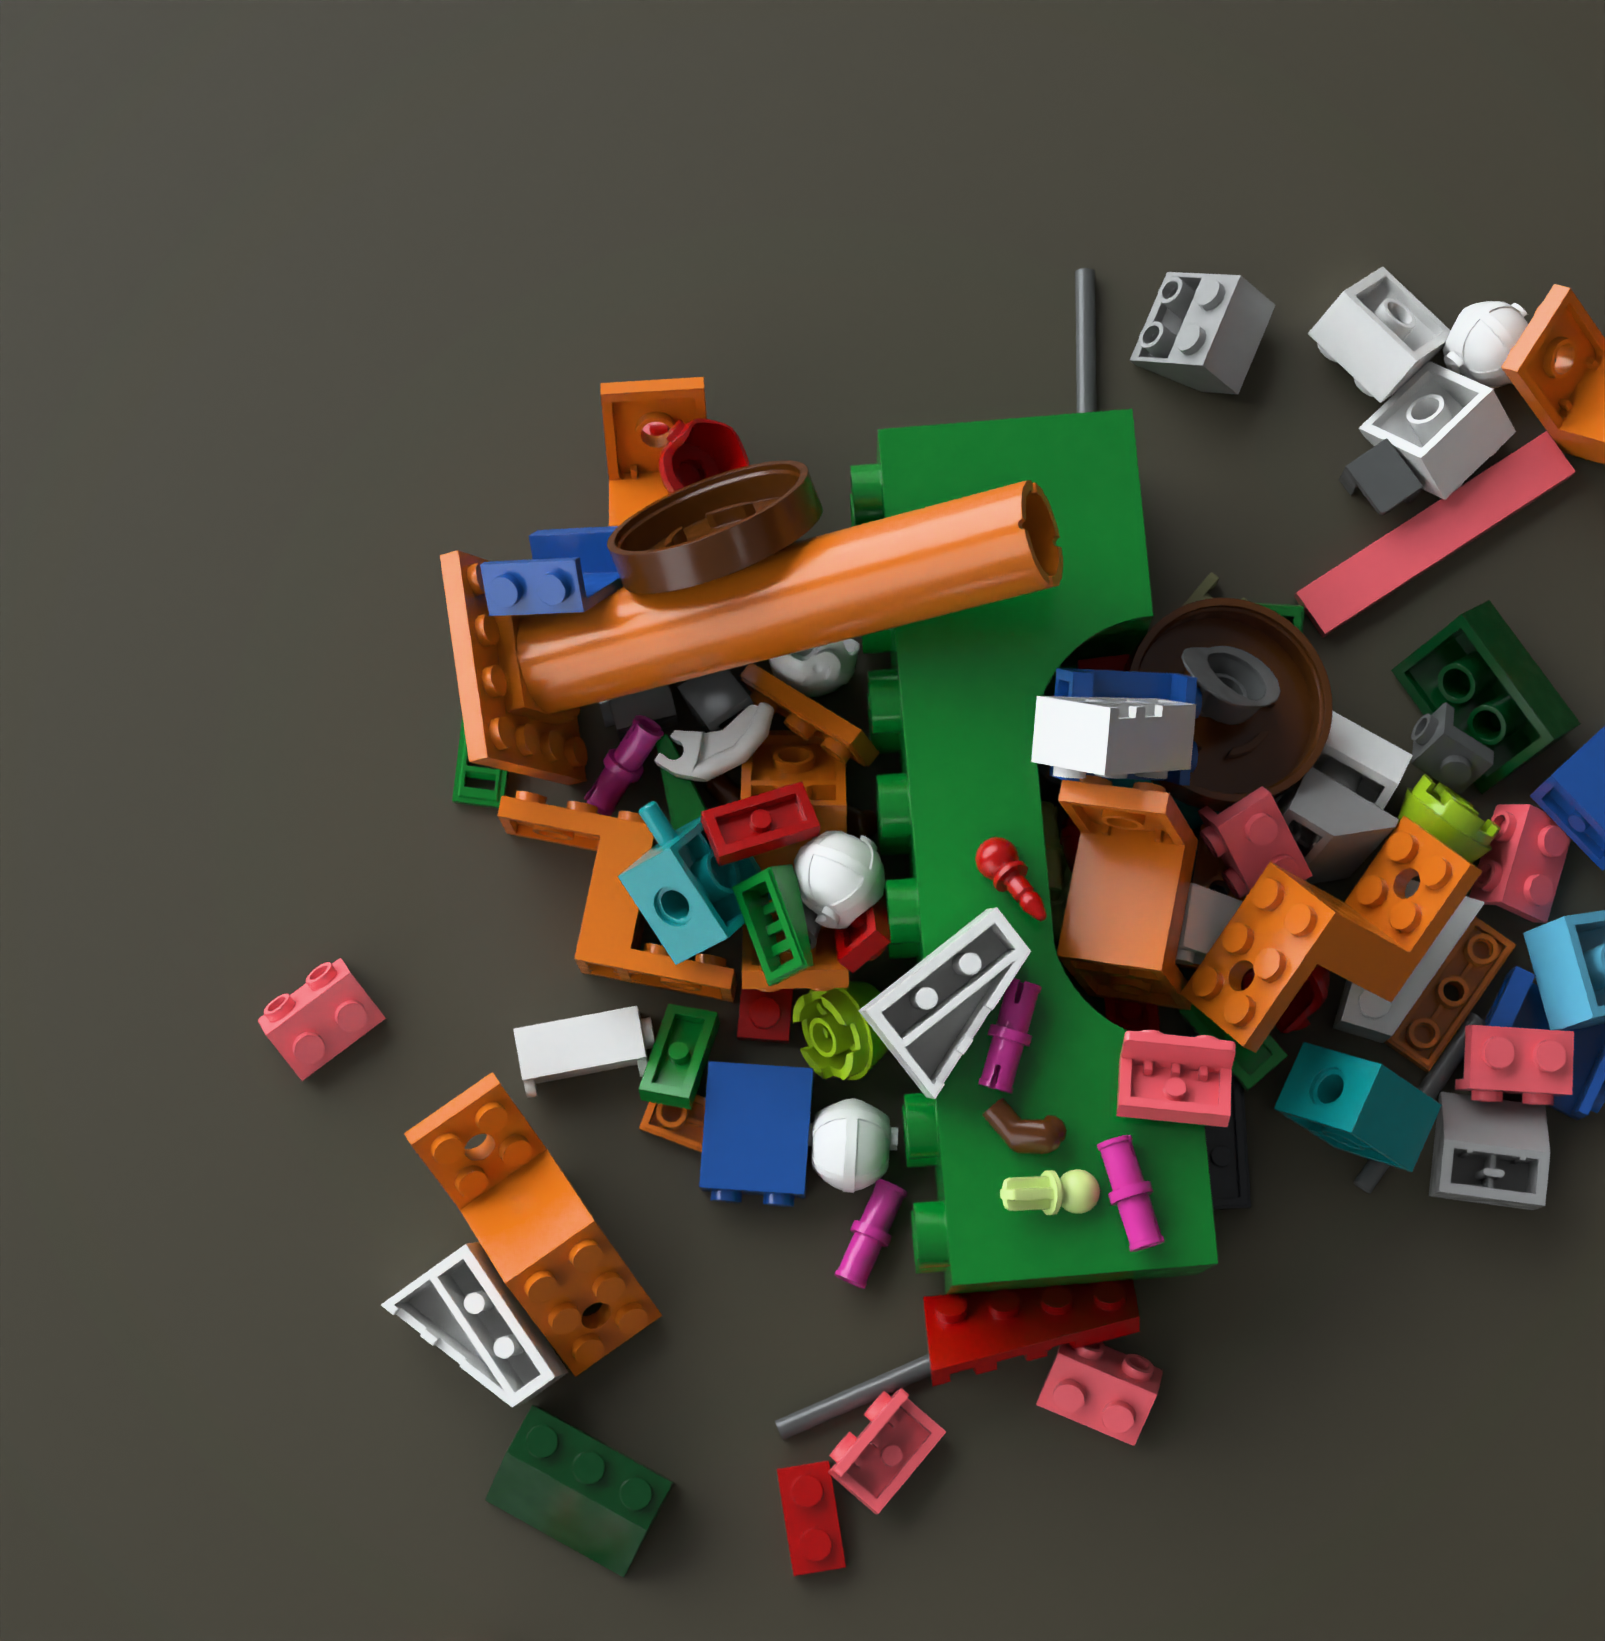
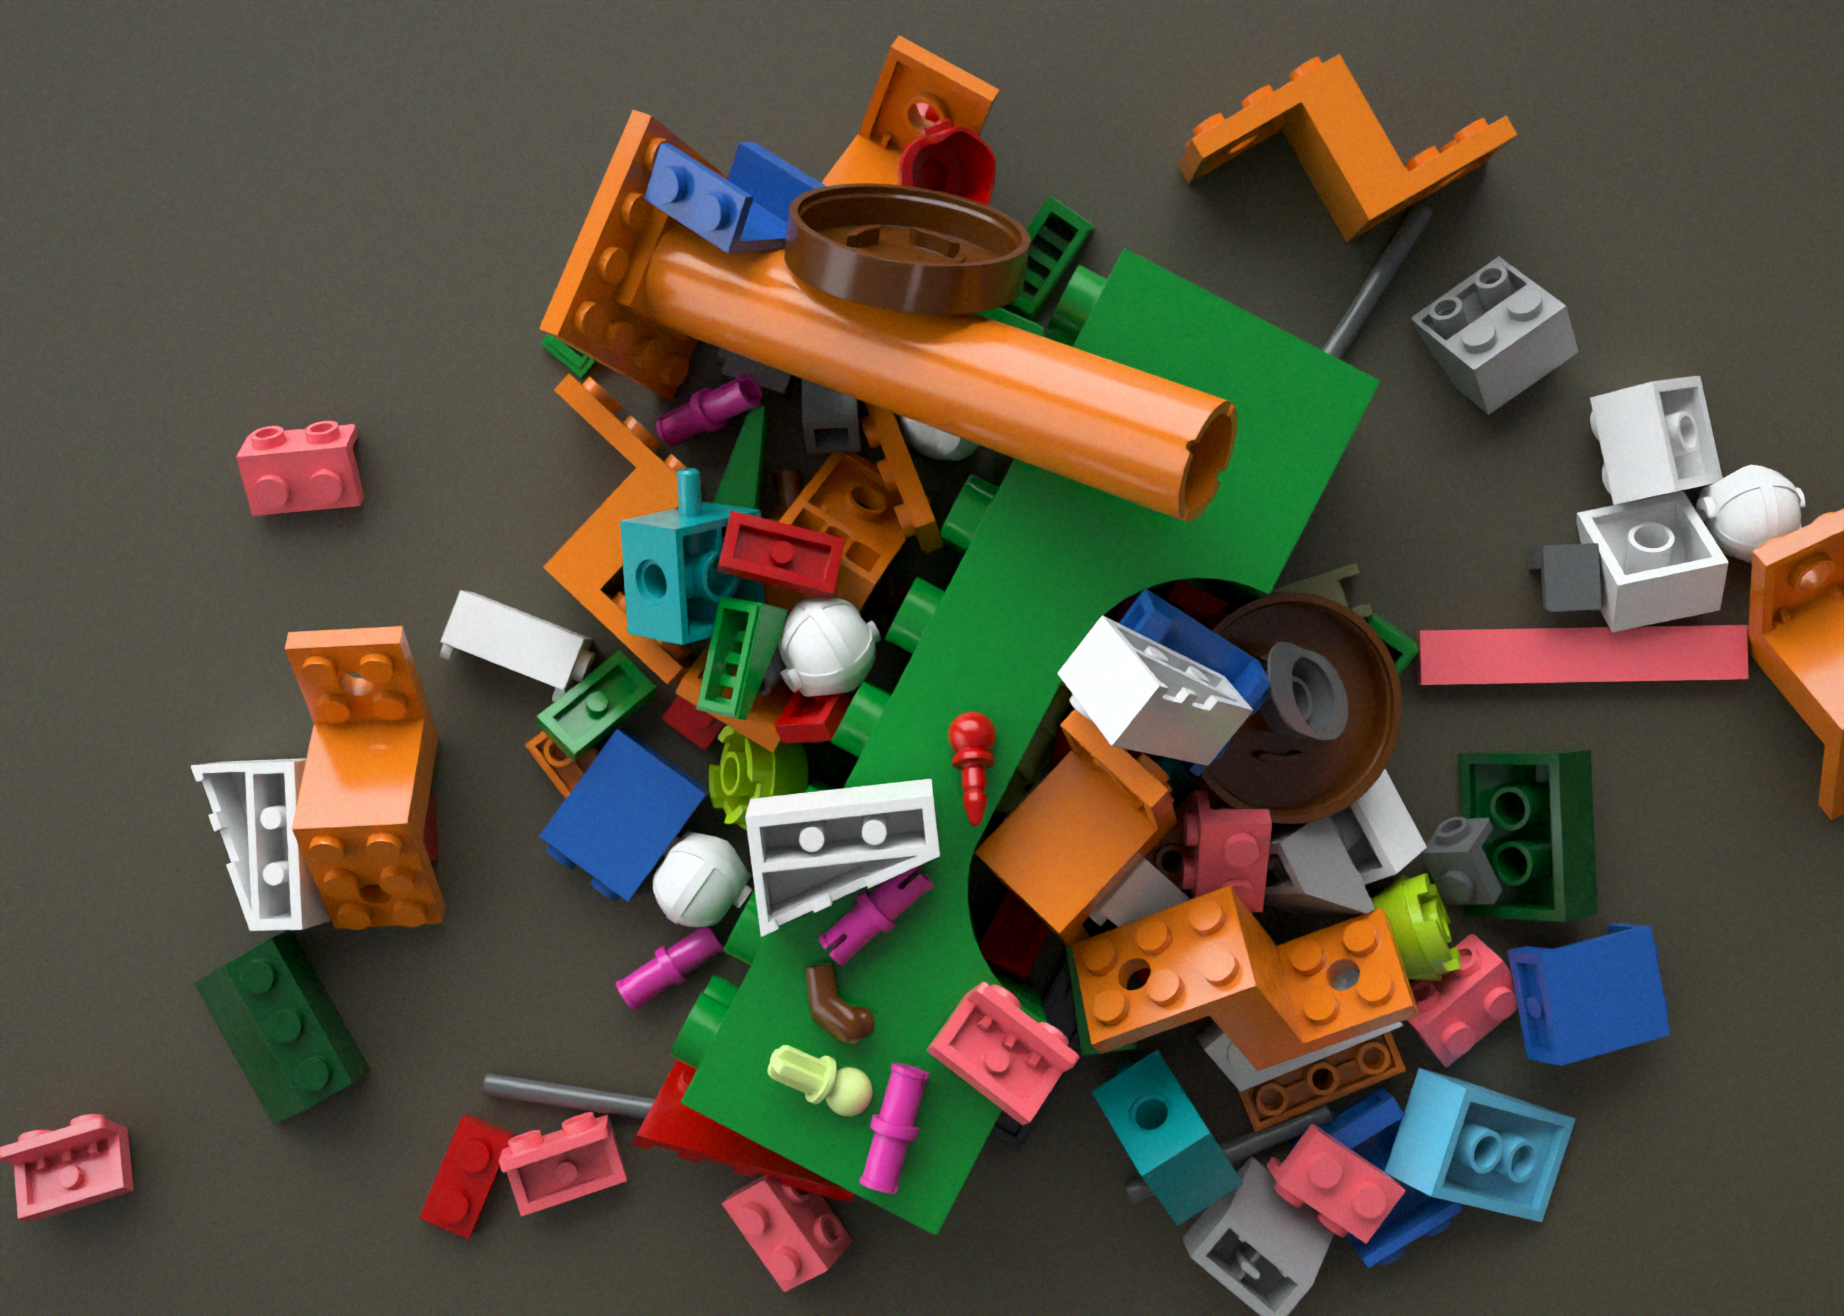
camera: 25 degrees right, 10 degrees up
white piece [654,702,774,782] -> none
none -> green slope [1010,195,1095,319]
none -> orange bracket [1178,54,1518,243]

